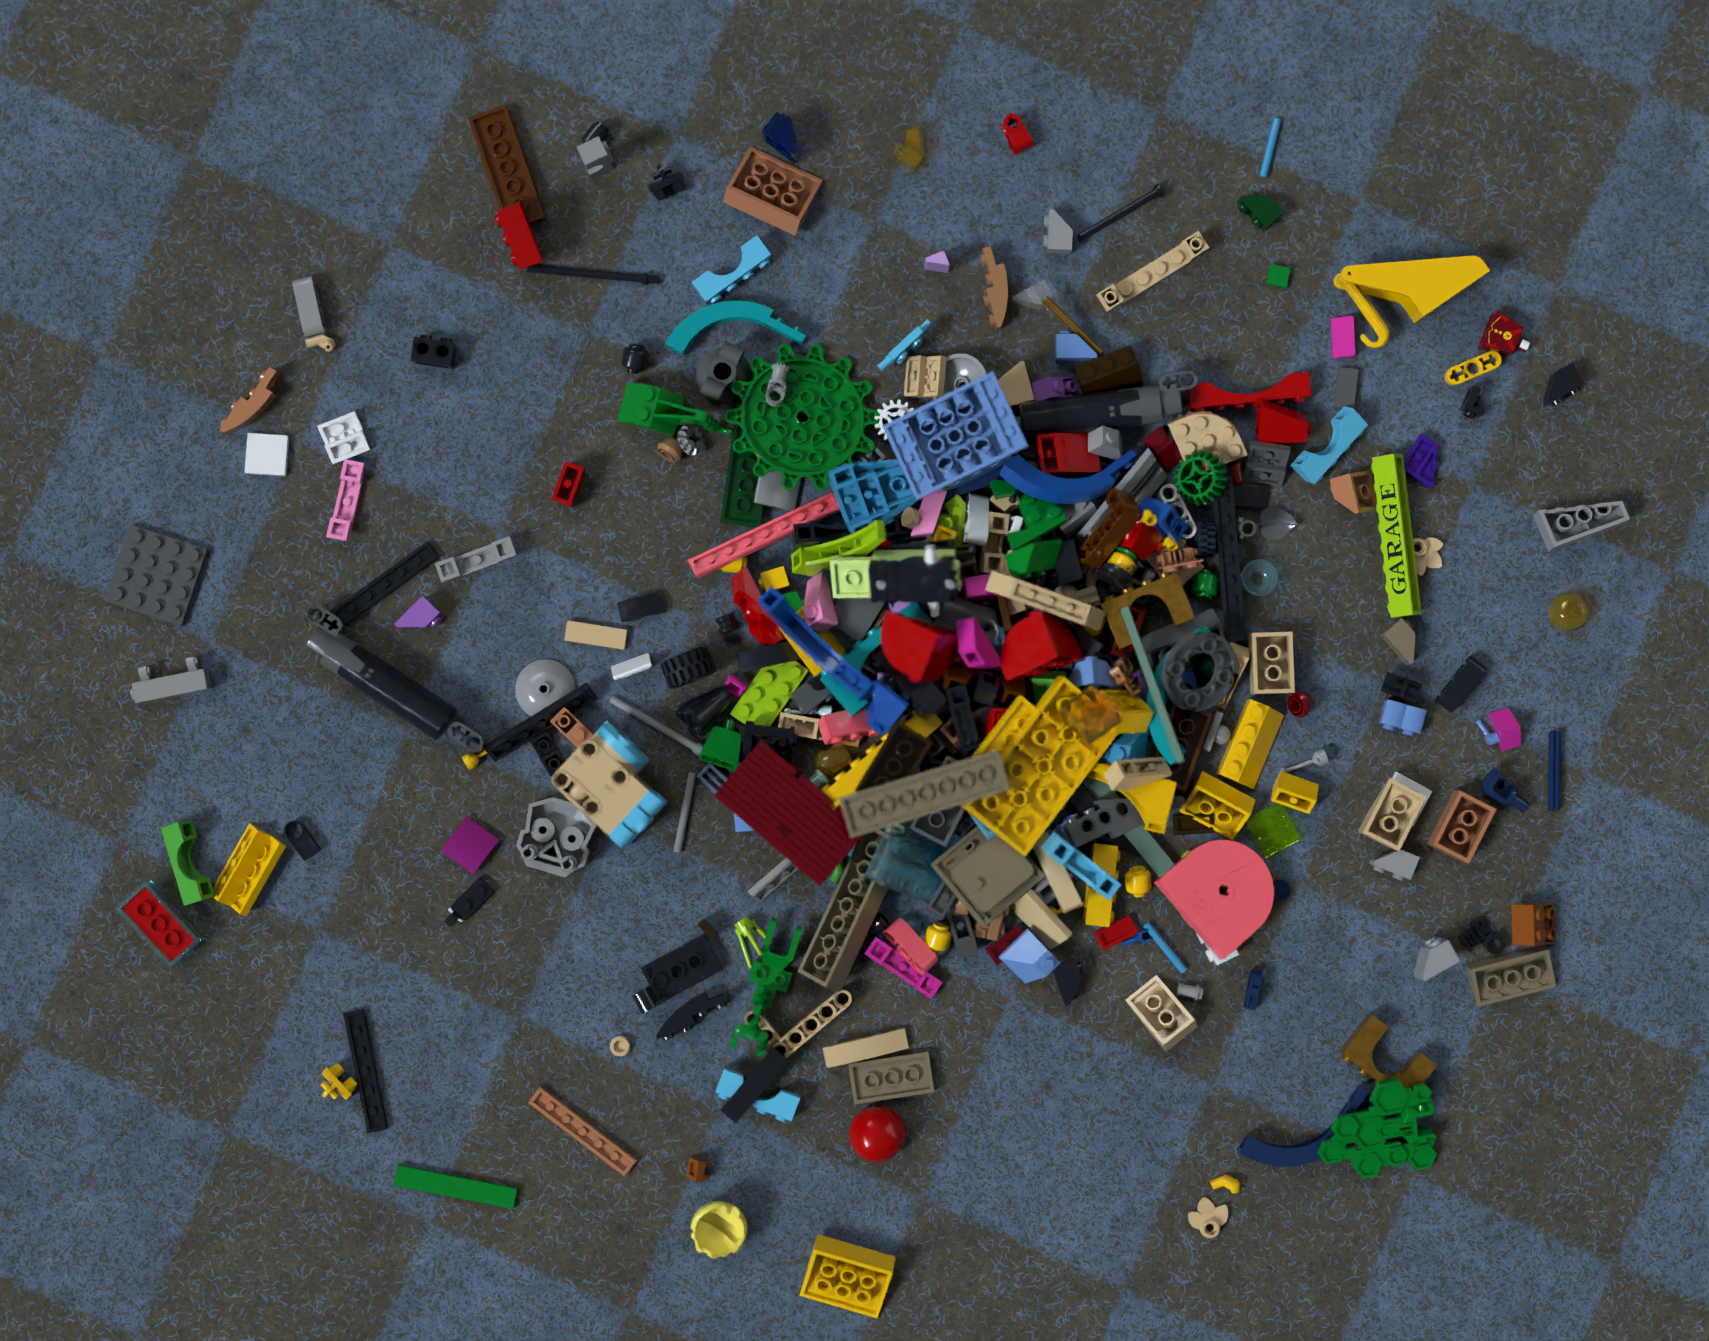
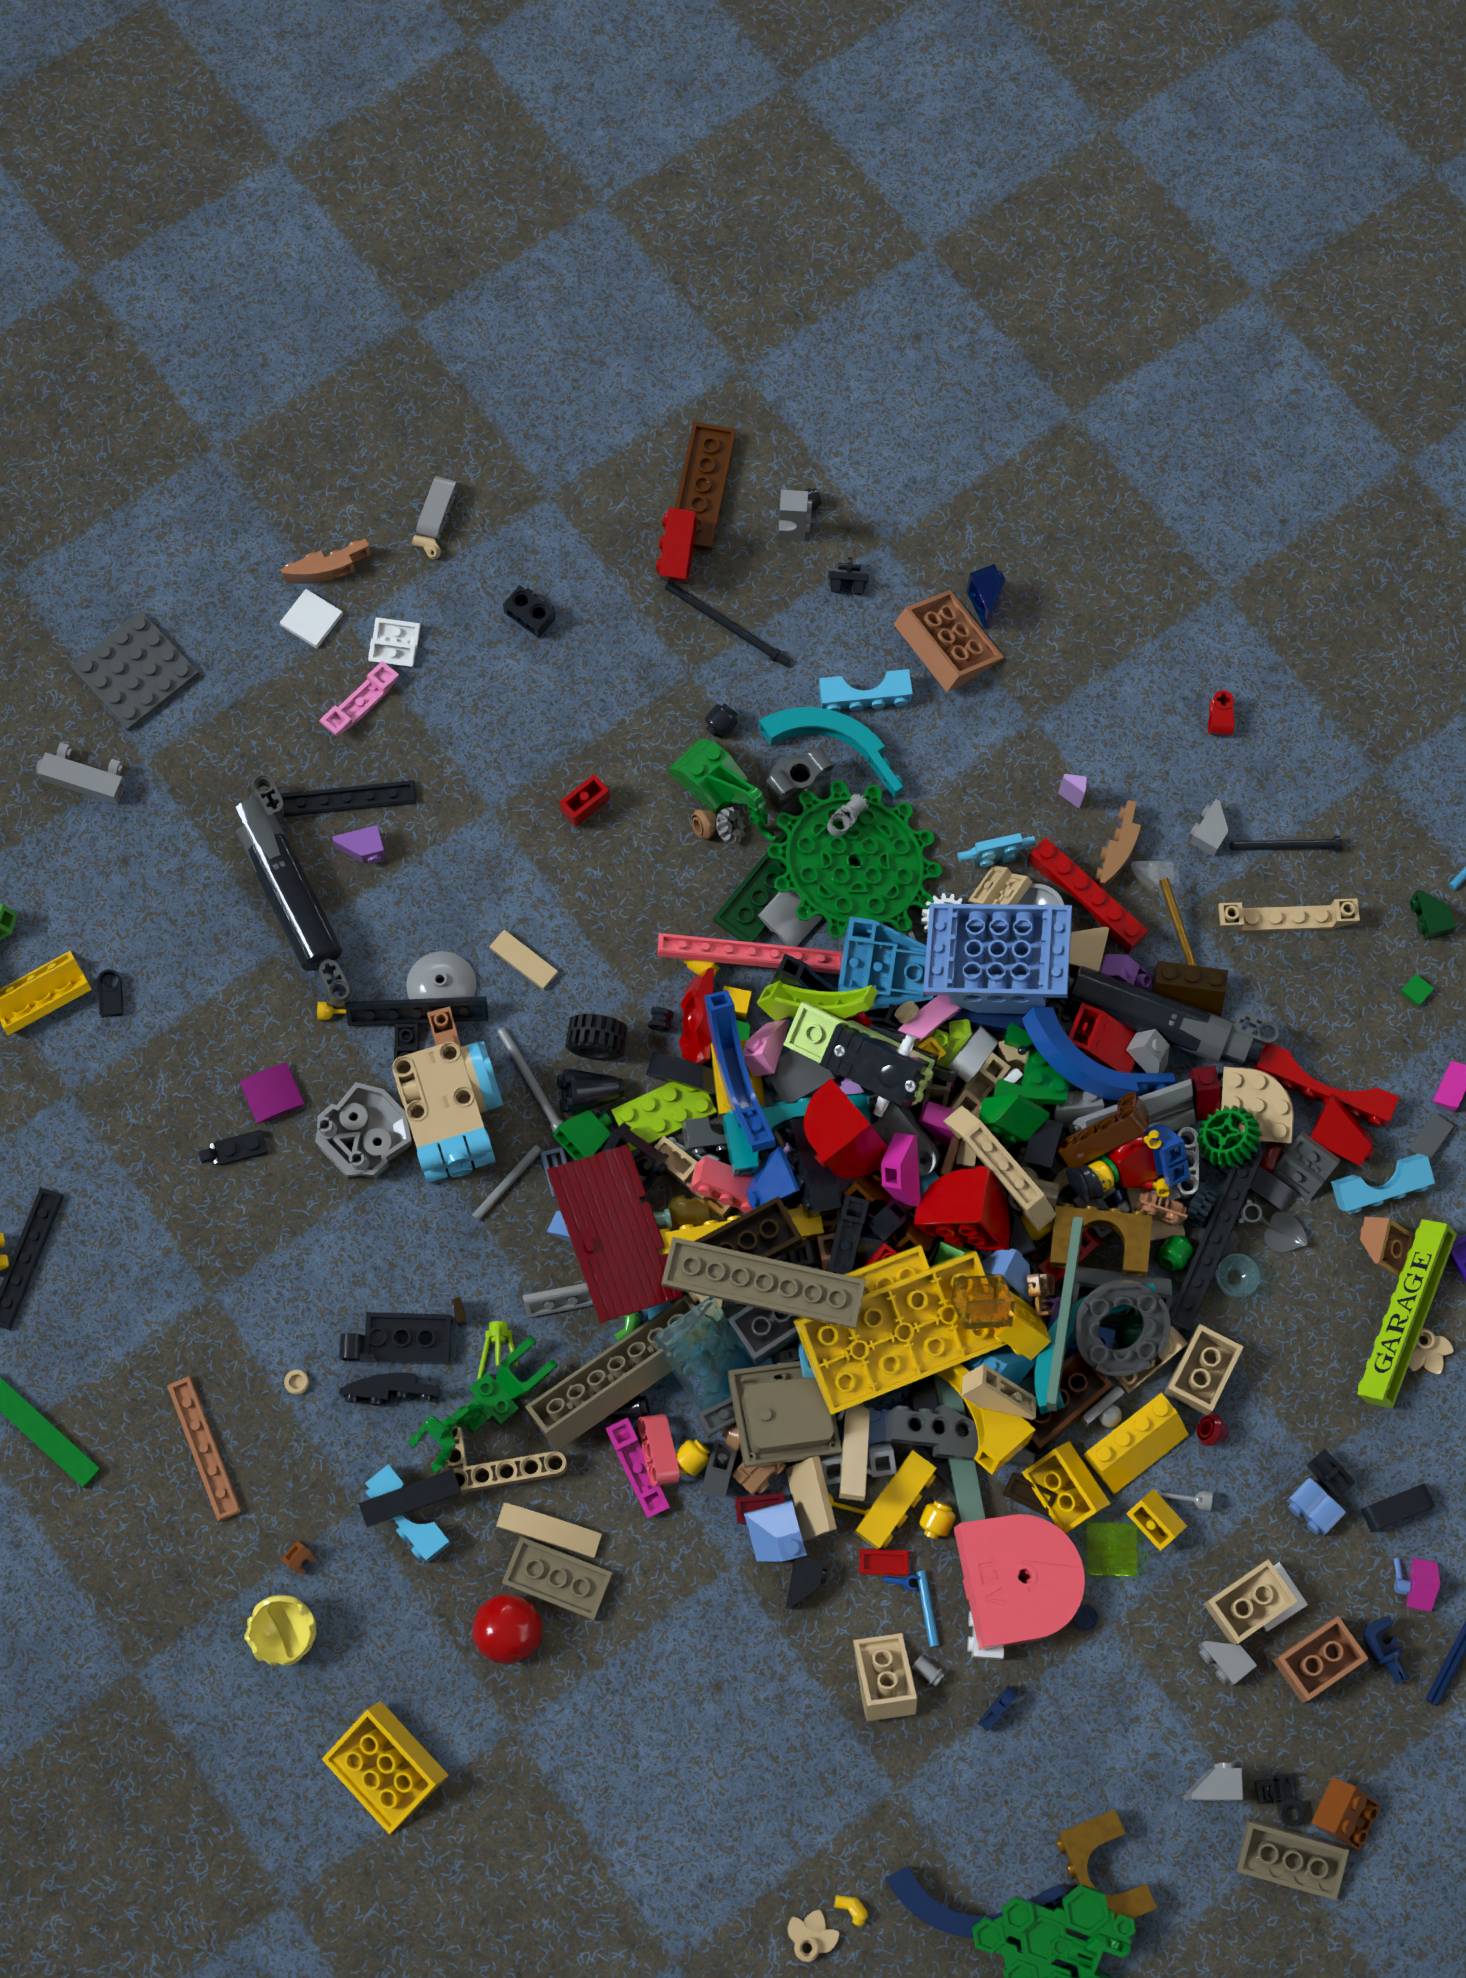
camera: 30 degrees right, 15 degrees down
light grey slope [435,536,517,582] -> none
white slope [611,653,653,680] -> none
black slope [617,593,664,622] -> none
dark pink slope [723,673,749,699] -> none
clear yellow slope [893,124,925,174] -> none
medium azure arch [1041,832,1122,900] -> none
medium blue slope [1055,331,1097,361] -> none
dark tan slope [1380,618,1415,665] -> none
none -> red arch [1027,837,1148,954]

